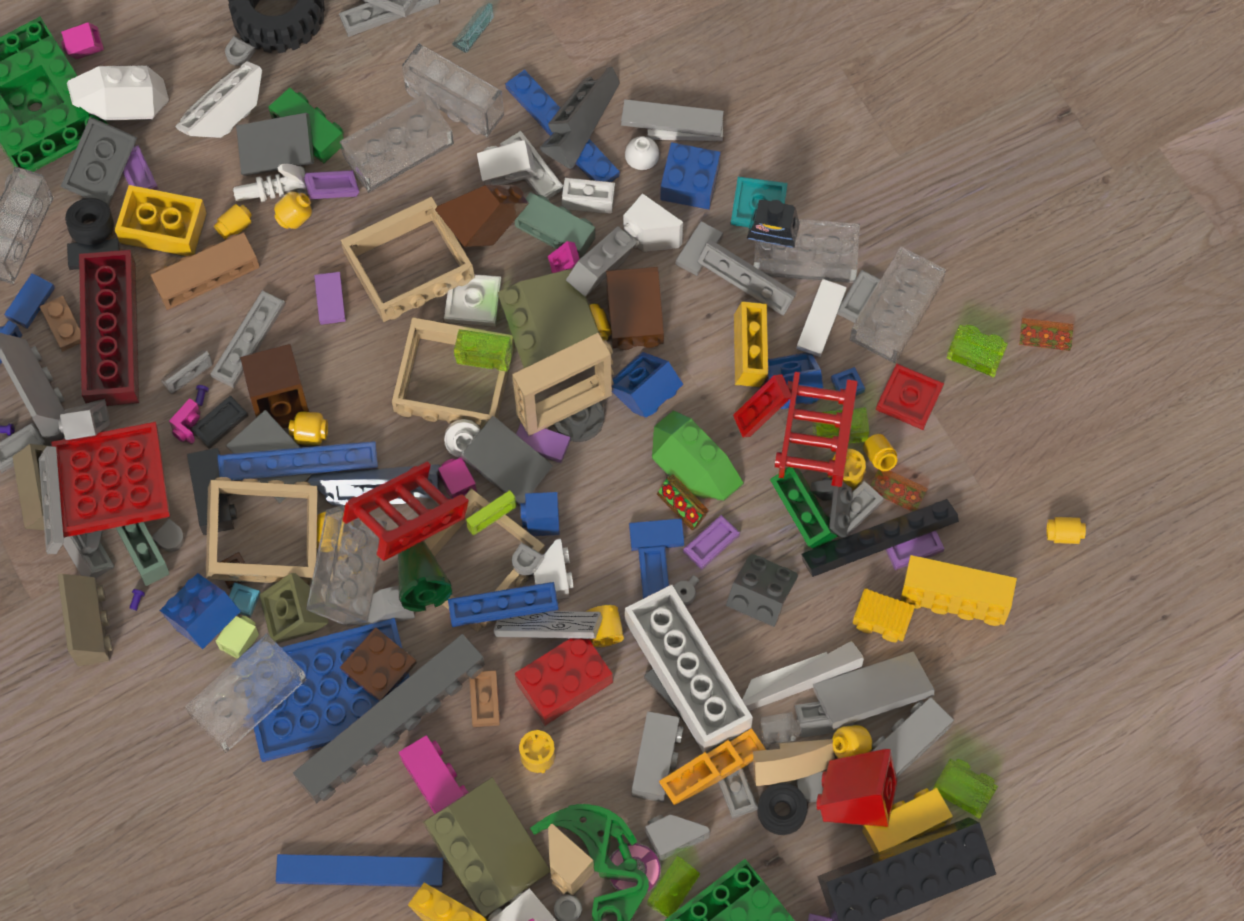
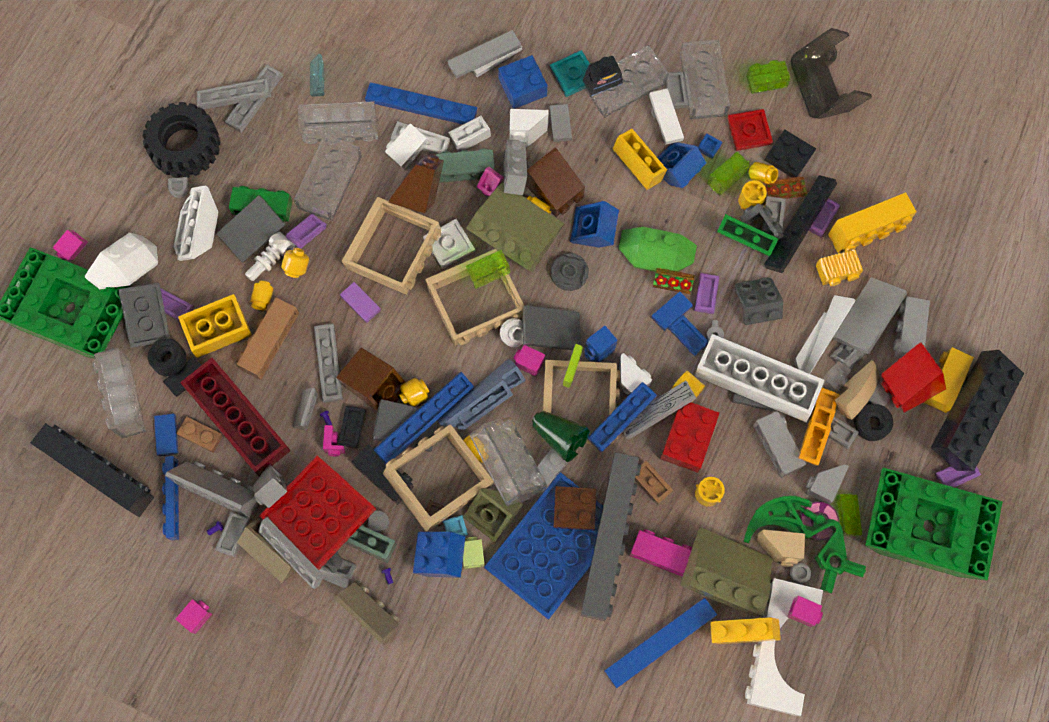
camera: 40 degrees left, 5 degrees up
clear brick [185,633,307,753] -> none
red fence [342,461,469,561] -> none
tan window [512,333,614,436] -> none
light grey tile [512,542,544,575] -> none
medium lavender tile [516,423,571,463] -> none
dark grey wedge [540,66,620,169] -> none
white brick [625,136,660,170] -> none
light grey tile [697,240,797,316] -> none
red plate [733,374,792,438] -> none
red fence [774,372,858,487] -> none
yellow head [832,725,872,758] -> none
clear neon green brick [933,758,998,819] -> none
clear orange tile [1019,318,1073,351] -> none
yellow brick [1046,517,1086,544] -> none
none -> black plate [764,129,817,180]
none -> clear smoke windscreen [790,28,872,119]

